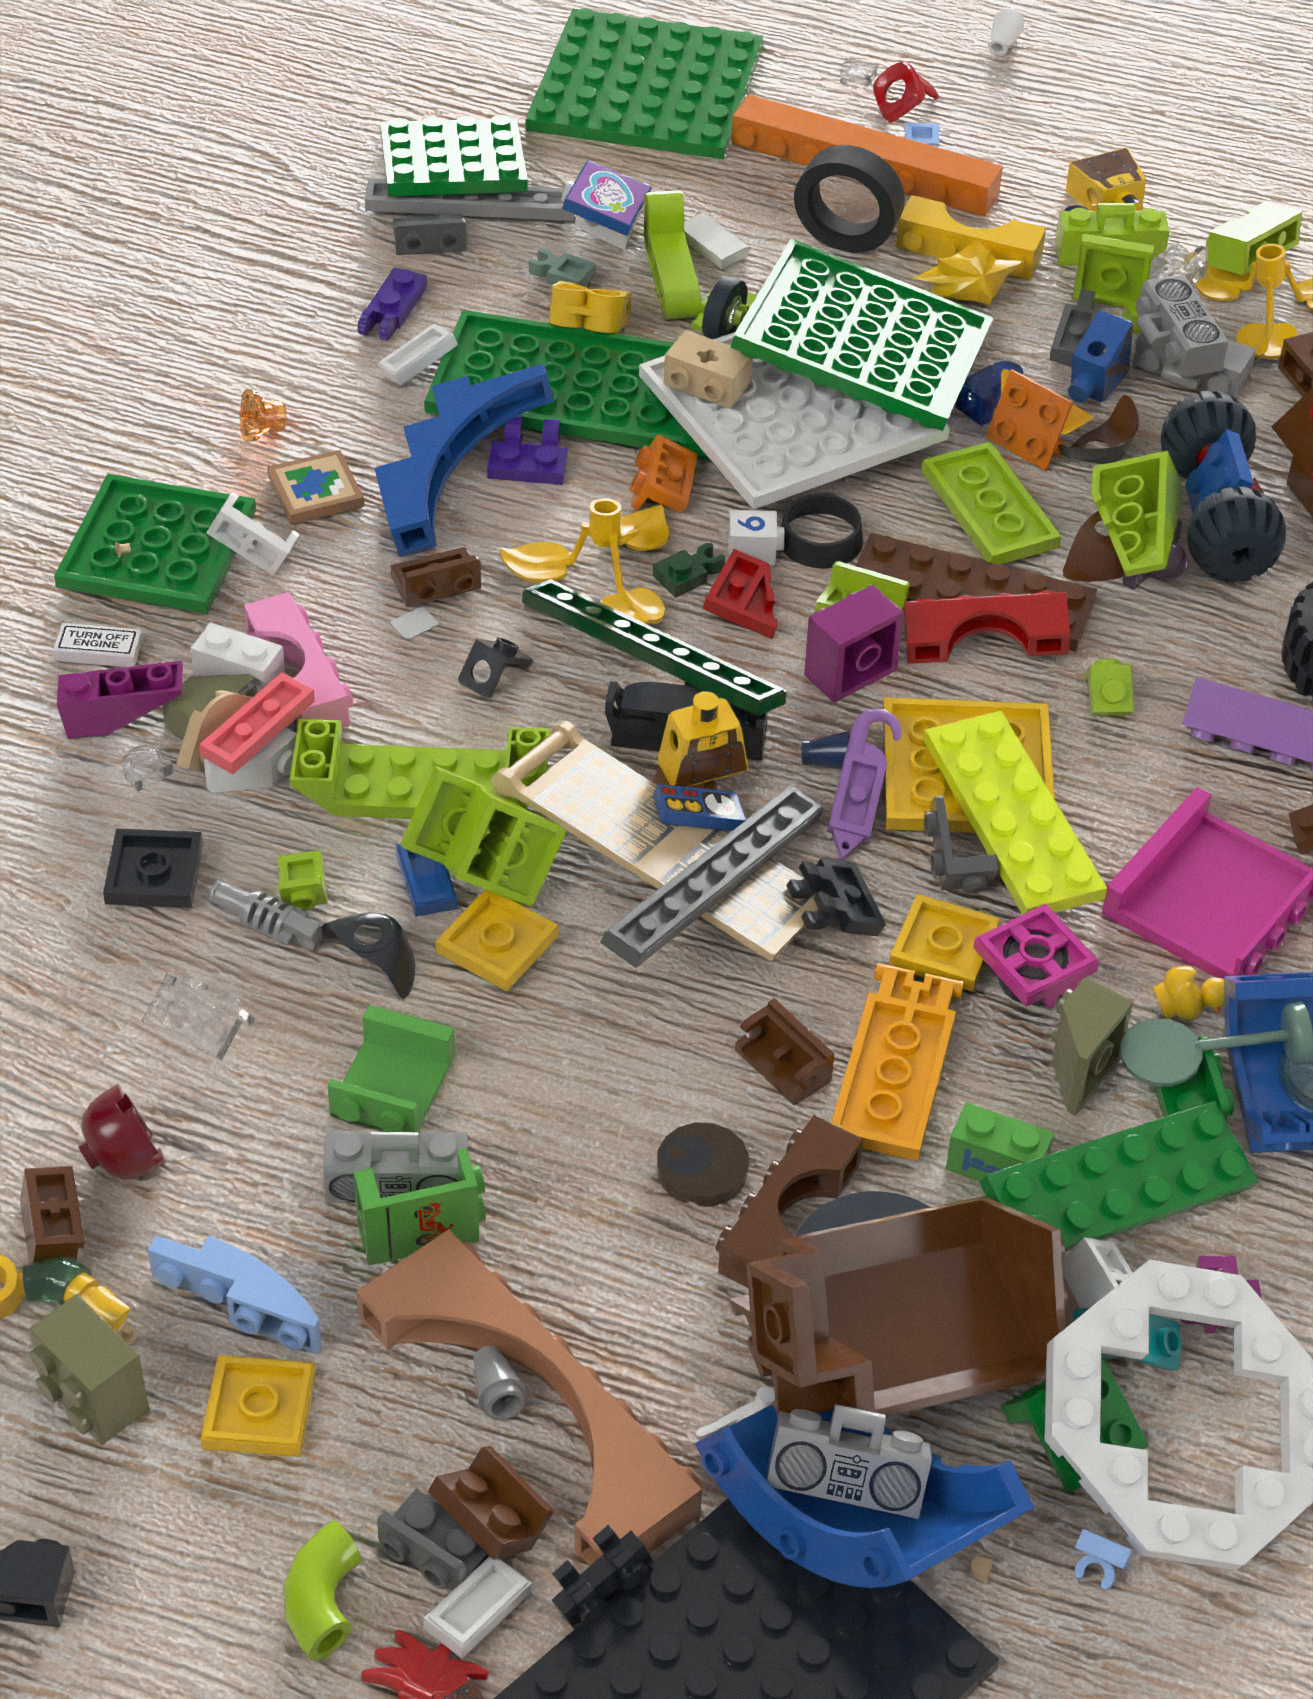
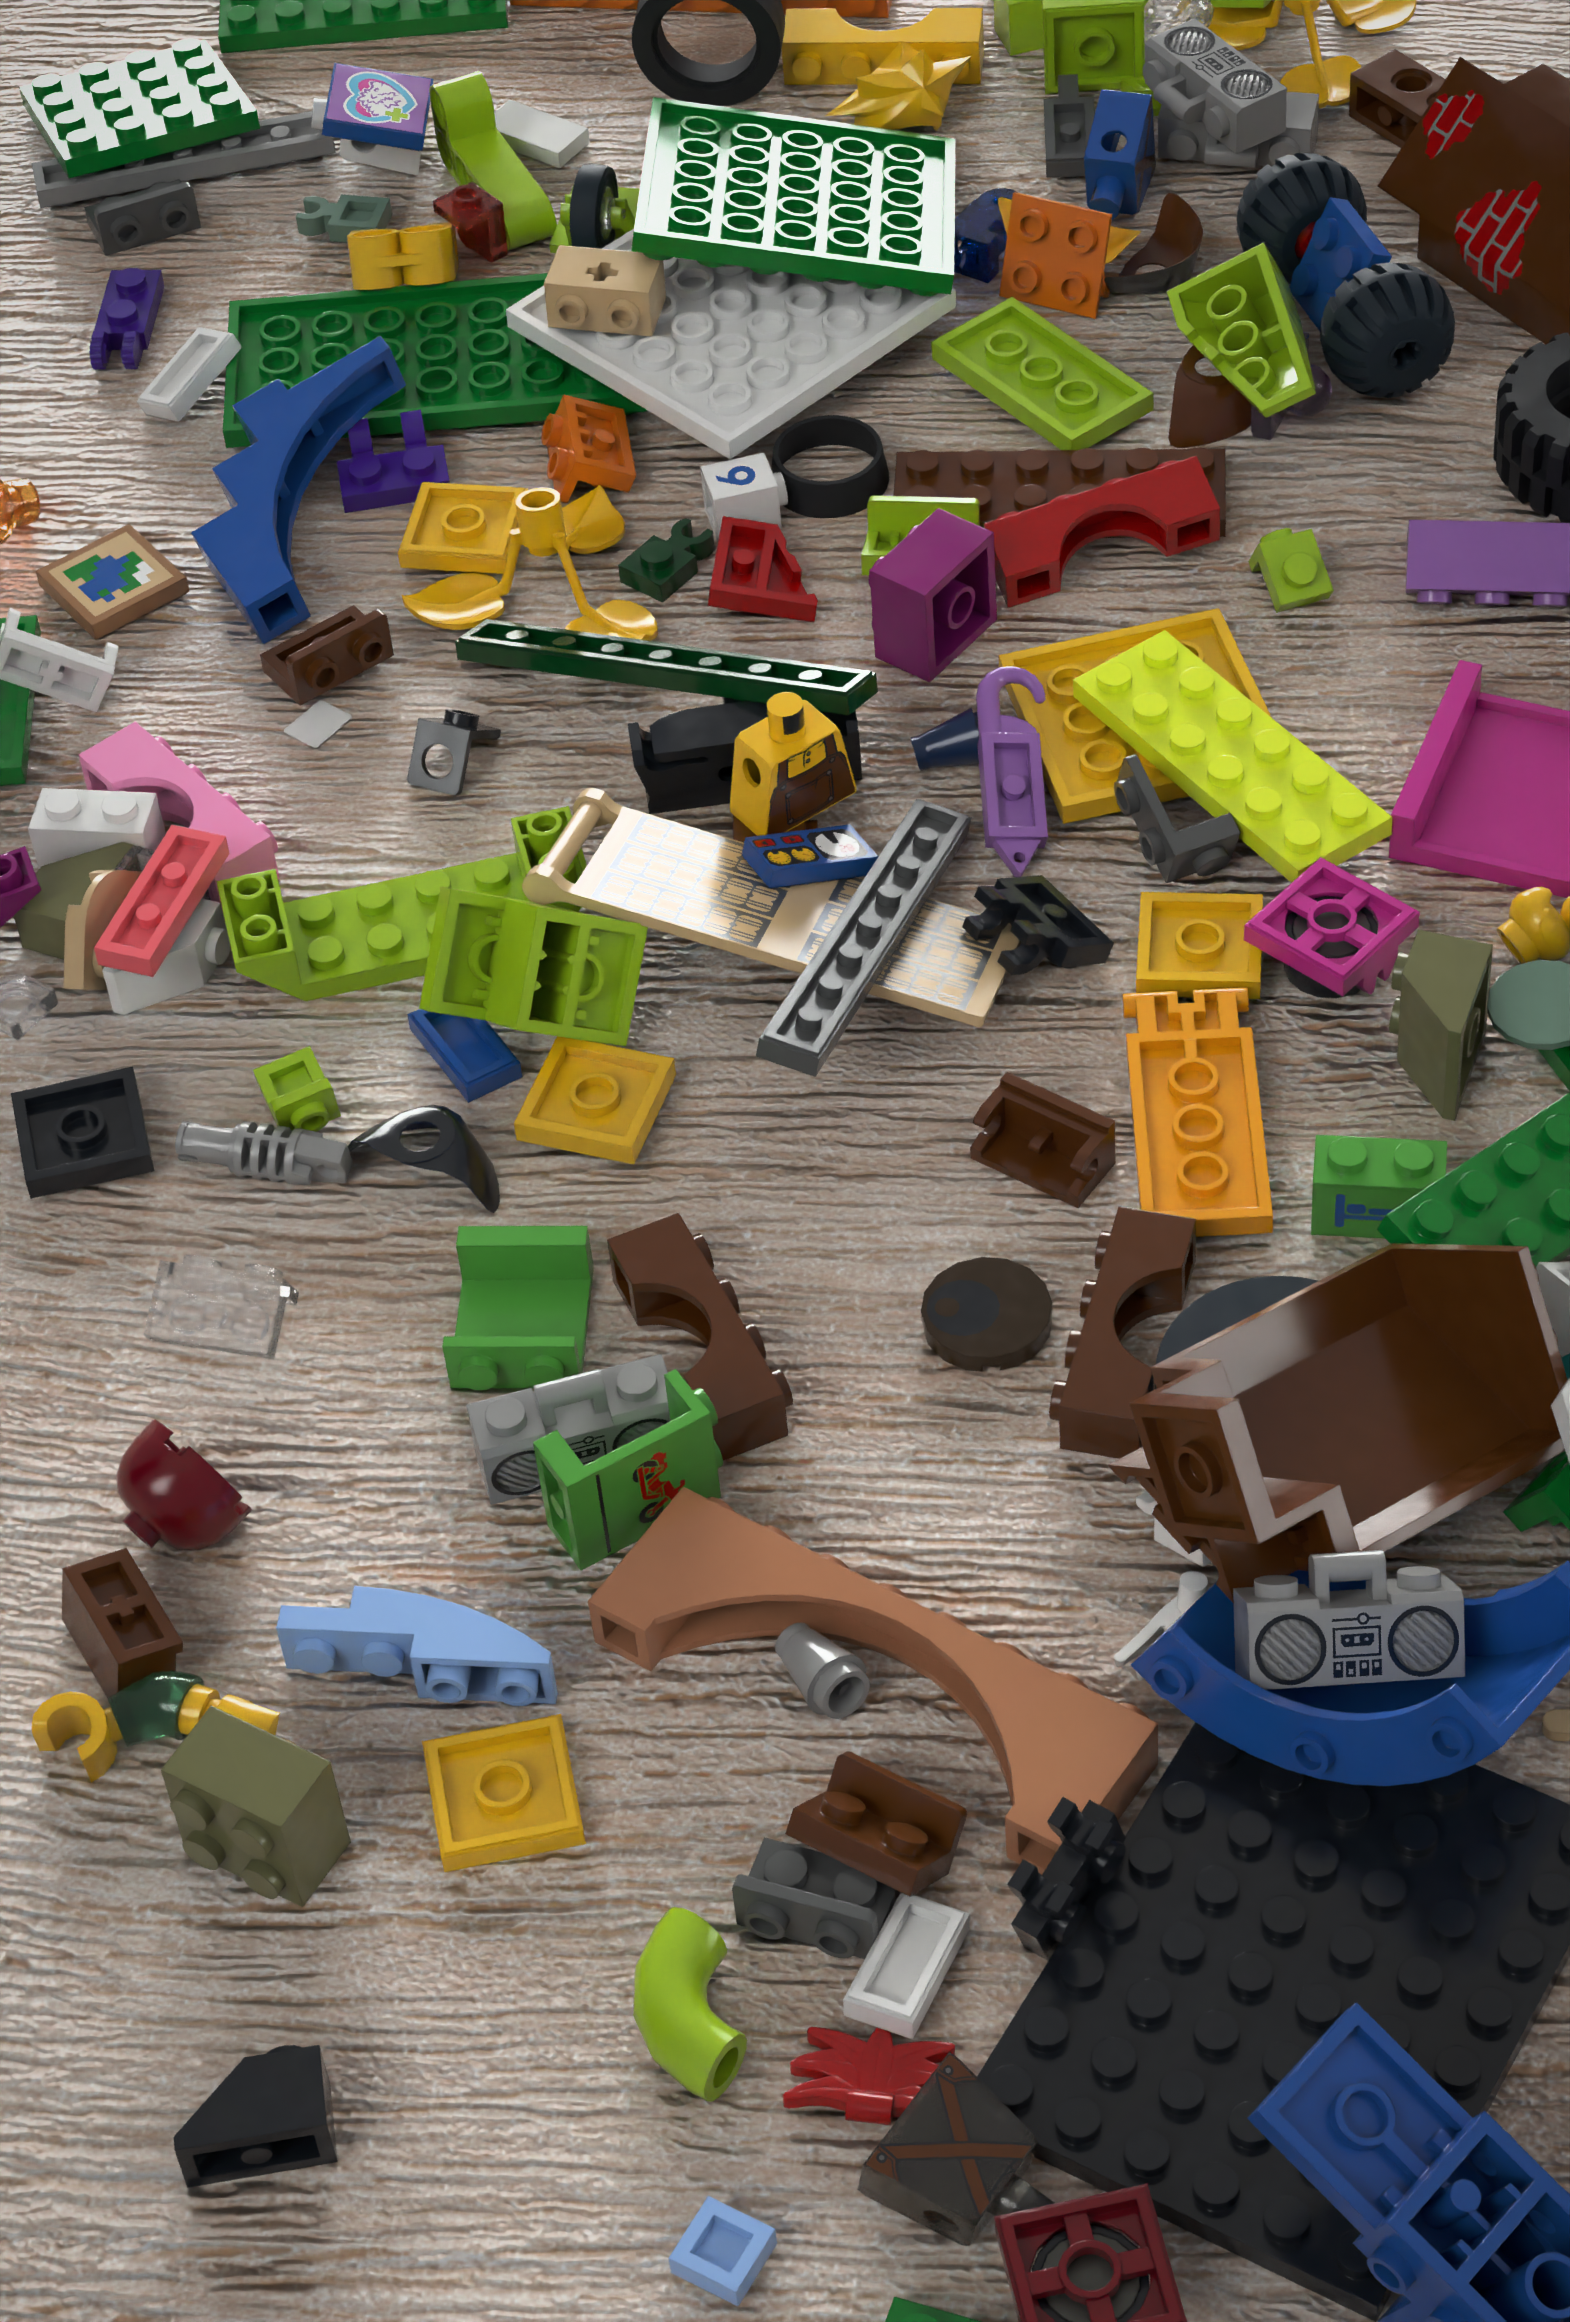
camera: 10 degrees left, 0 degrees up
none -> yellow plate [398,482,528,574]
none -> clear red bracket [433,182,508,263]
none -> reddish brown arch [607,1213,793,1461]

